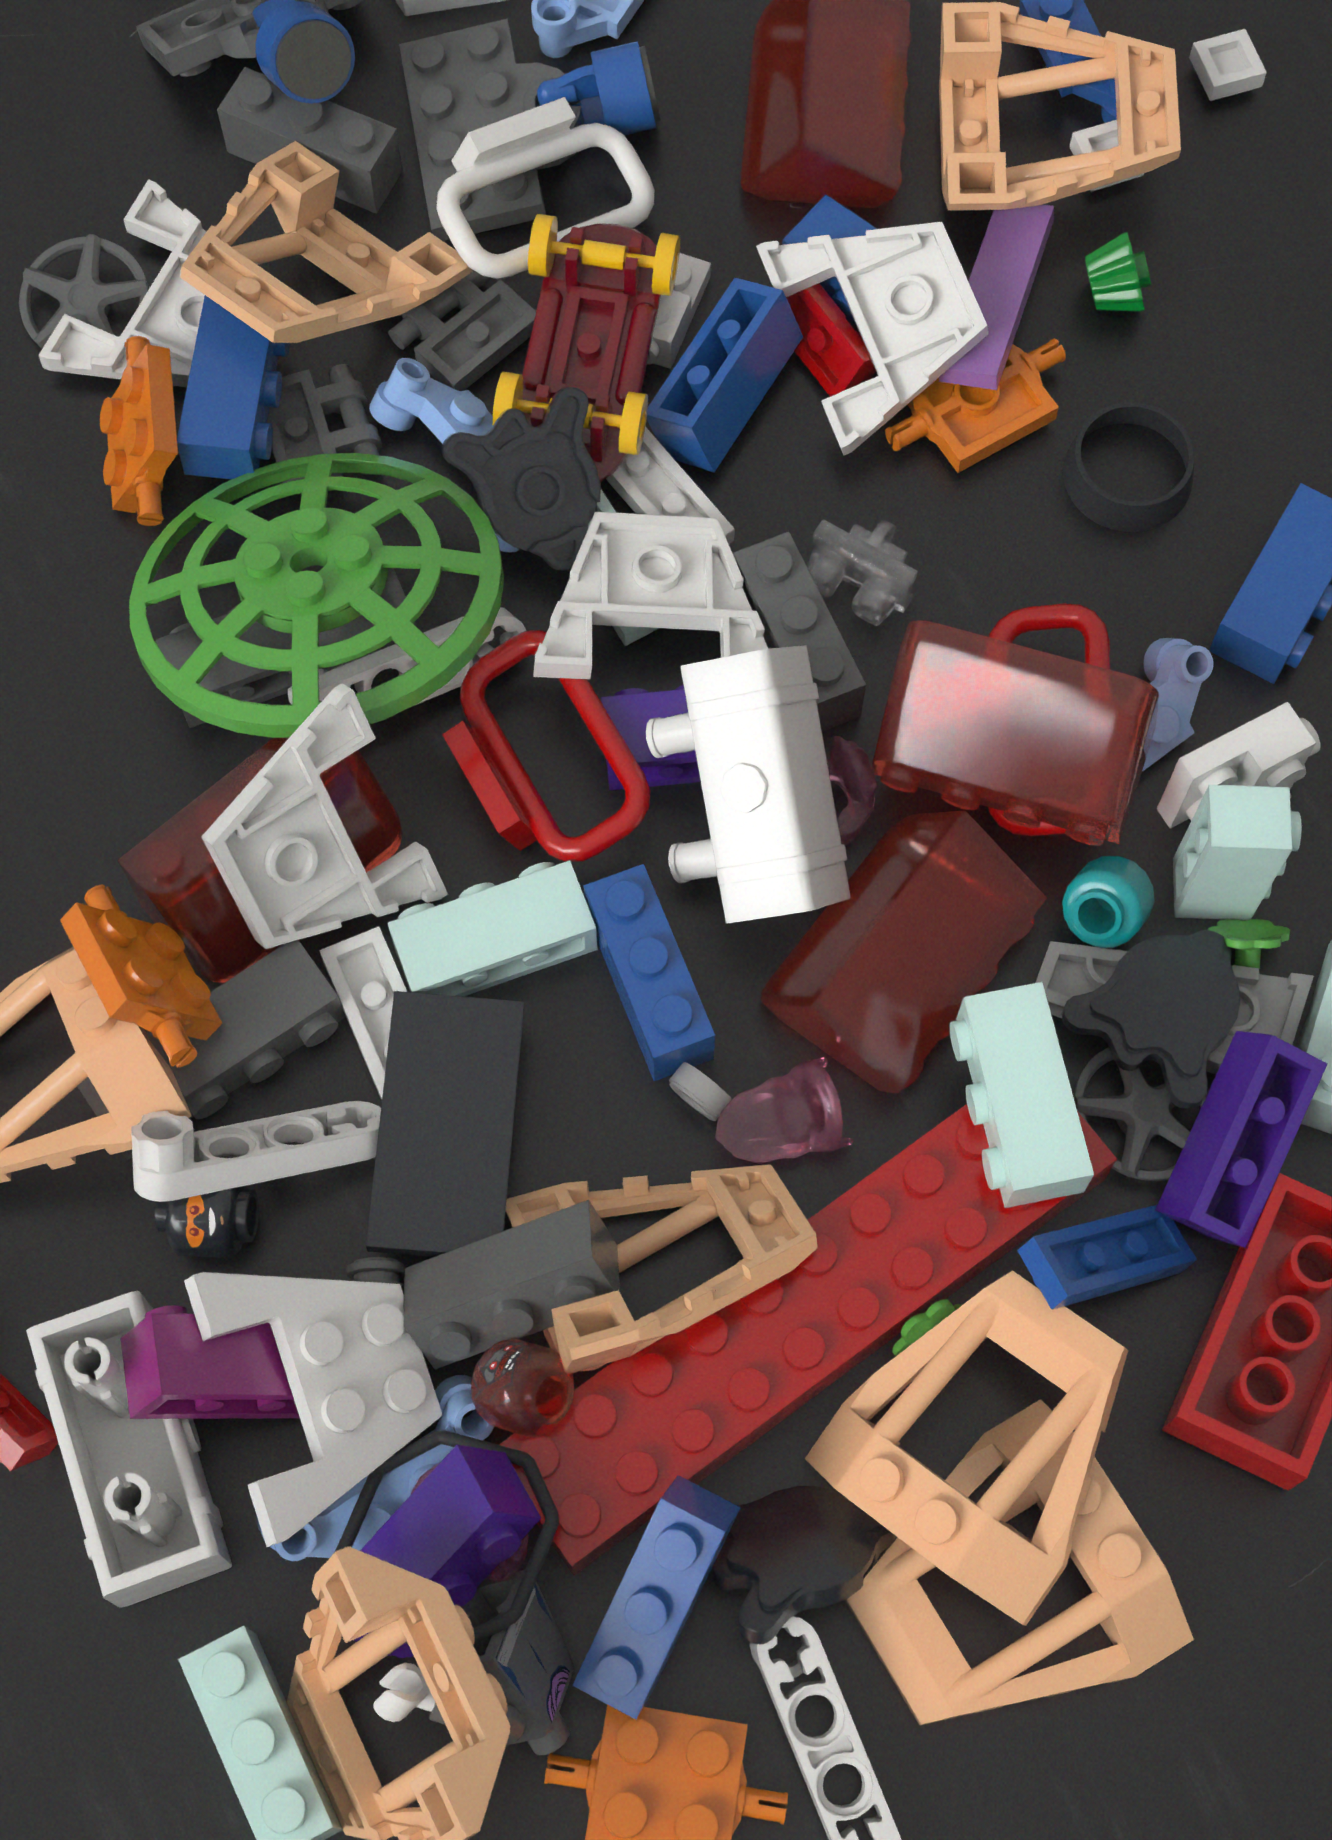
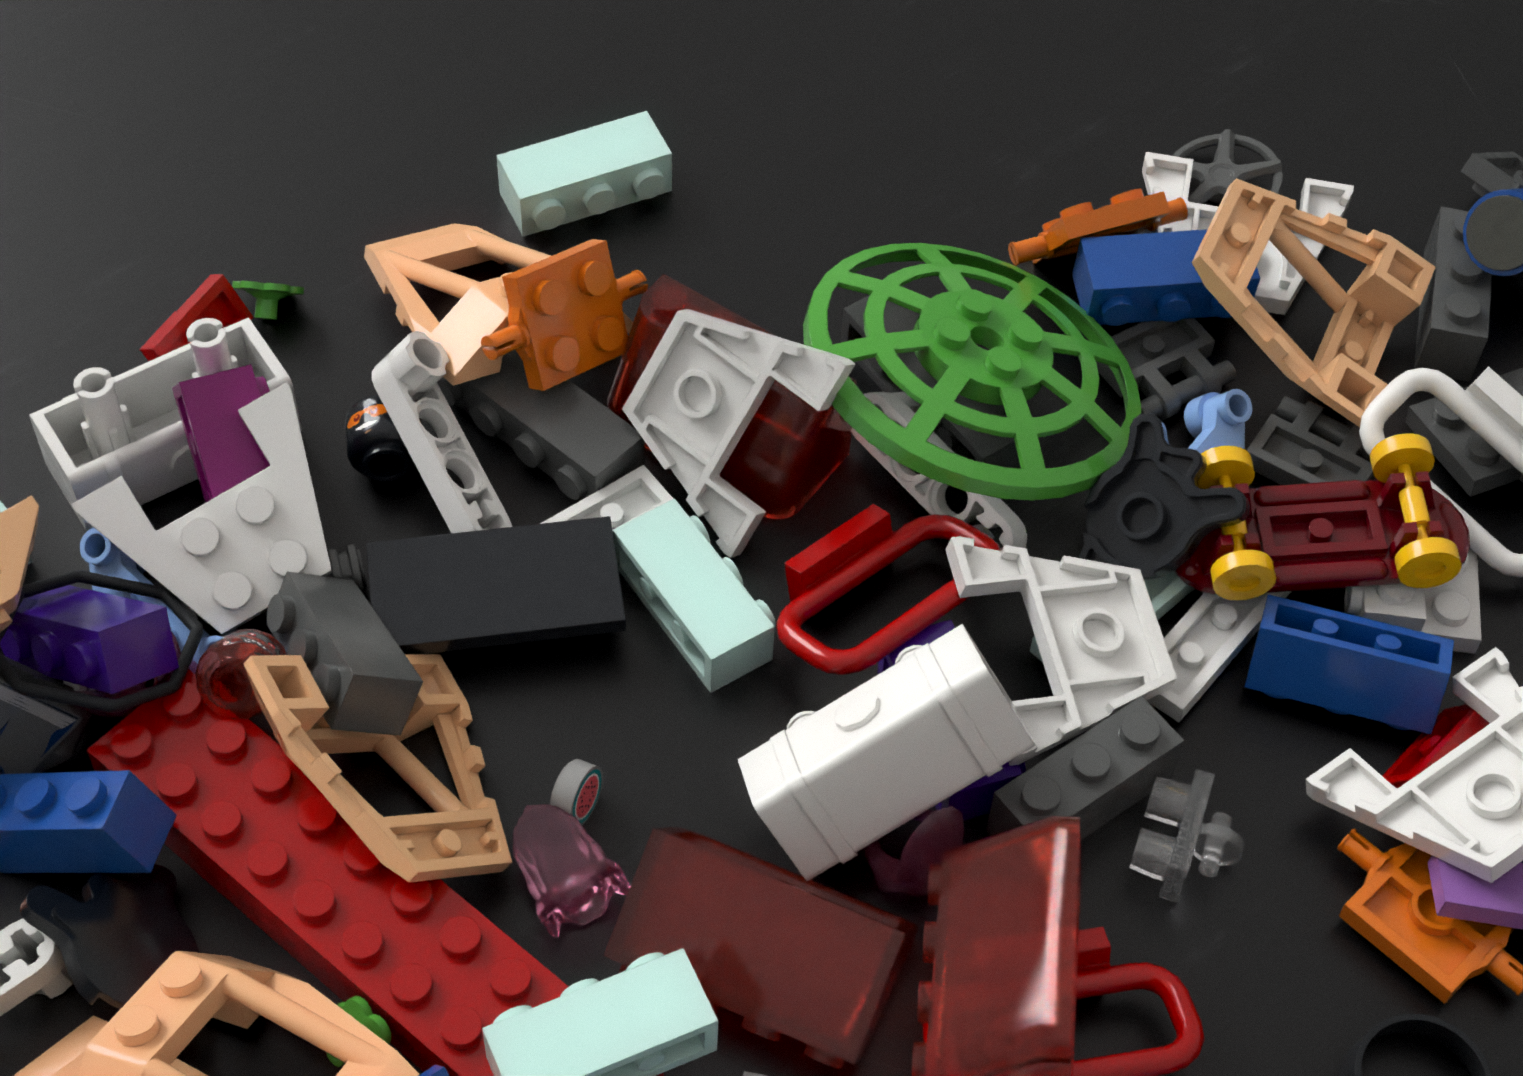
camera: 75 degrees right, 15 degrees down
blue brick [583,864,715,1081] -> none

